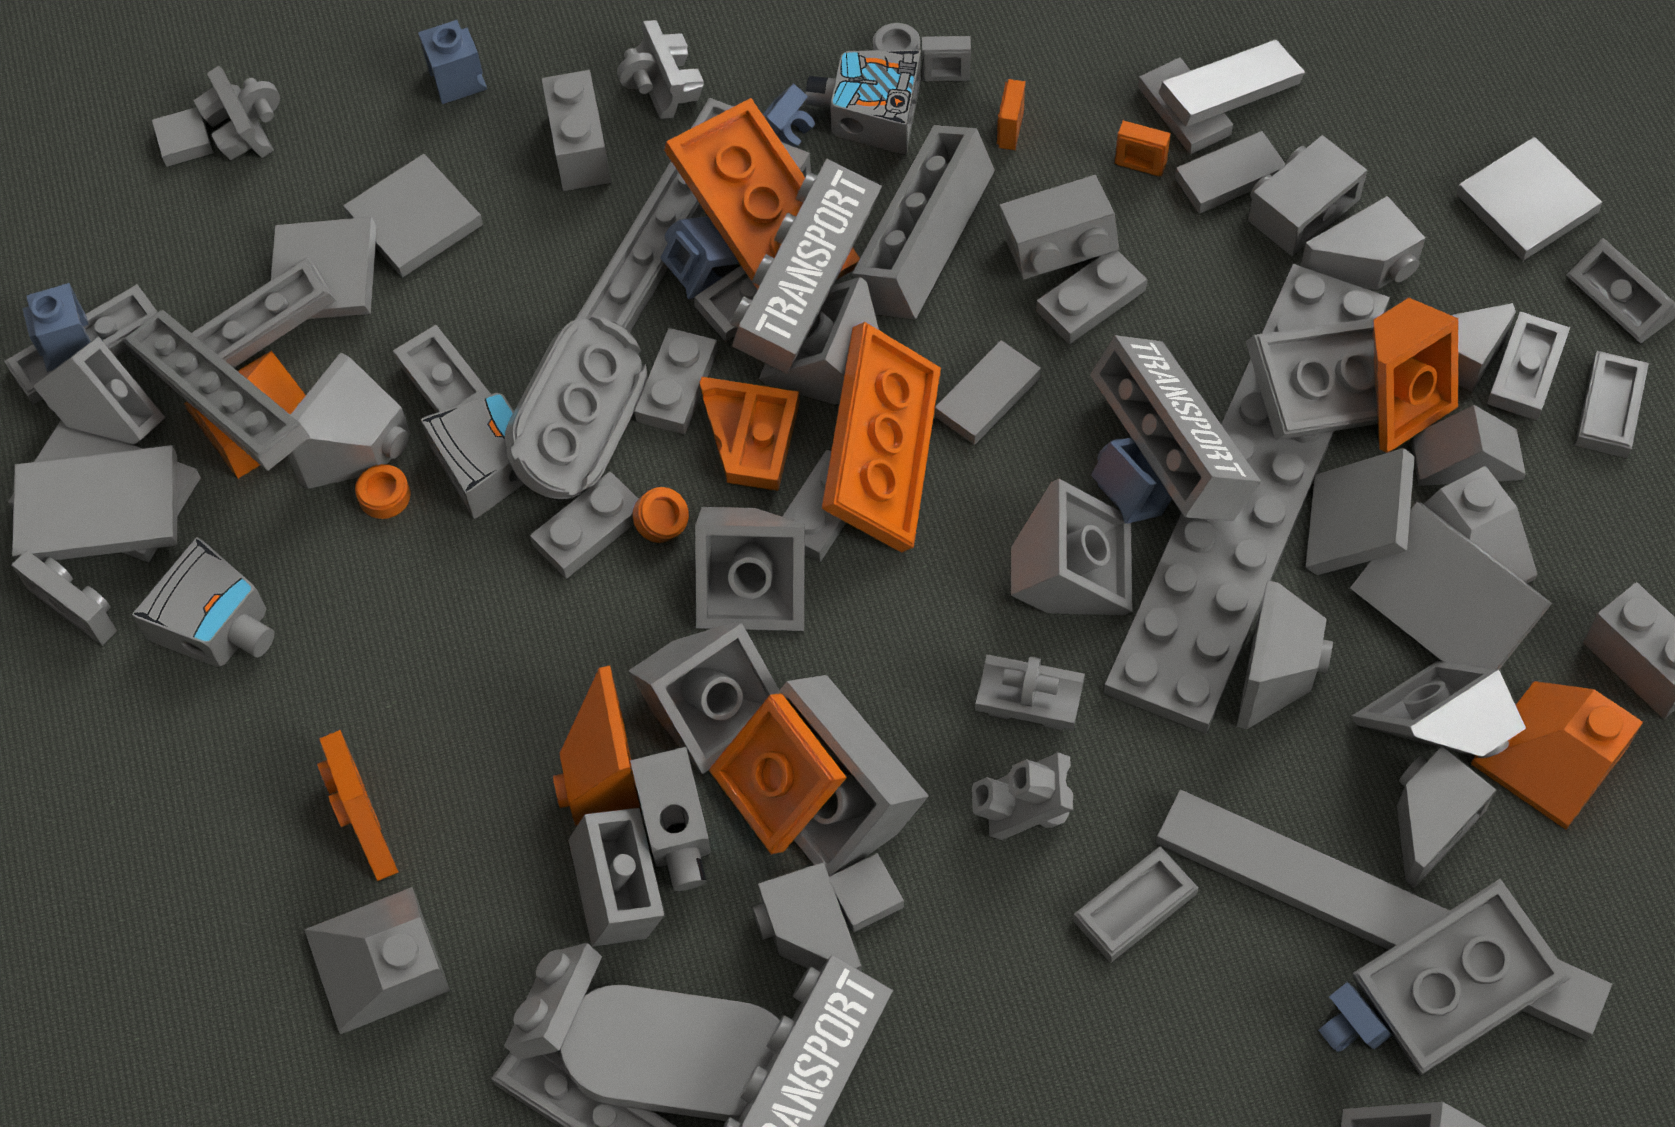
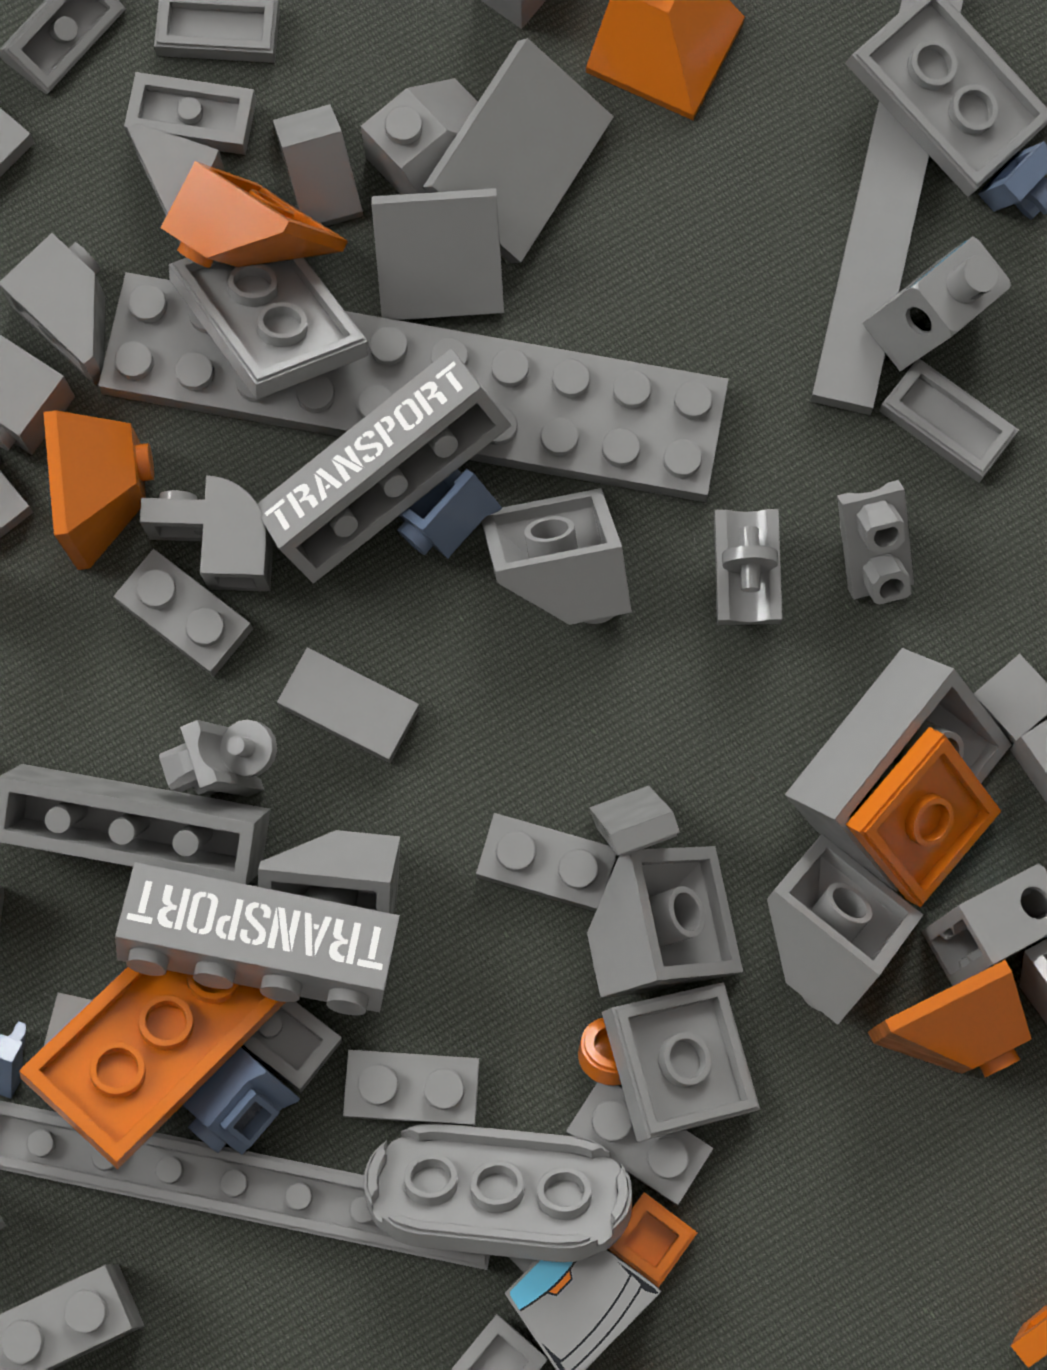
camera: 105 degrees left, 15 degrees up
orange wing [700,376,800,491] -> none
orange tile [822,322,941,553] -> none
light grey brick [1000,175,1119,280] -> none
light grey slope [1236,580,1333,729] -> none
light grey slope [1352,661,1526,758] -> none
light grey slope [1397,747,1496,888] -> none
none -> orange slope [43,410,154,570]
none -> light grey brick [140,475,273,592]
none -> light grey hips [159,719,277,797]
none -> light grey tile [589,786,680,857]
none -> light grey tile [602,982,760,1142]
none -> orange tile [608,1192,698,1288]
none -> light grey torso [862,236,1012,371]

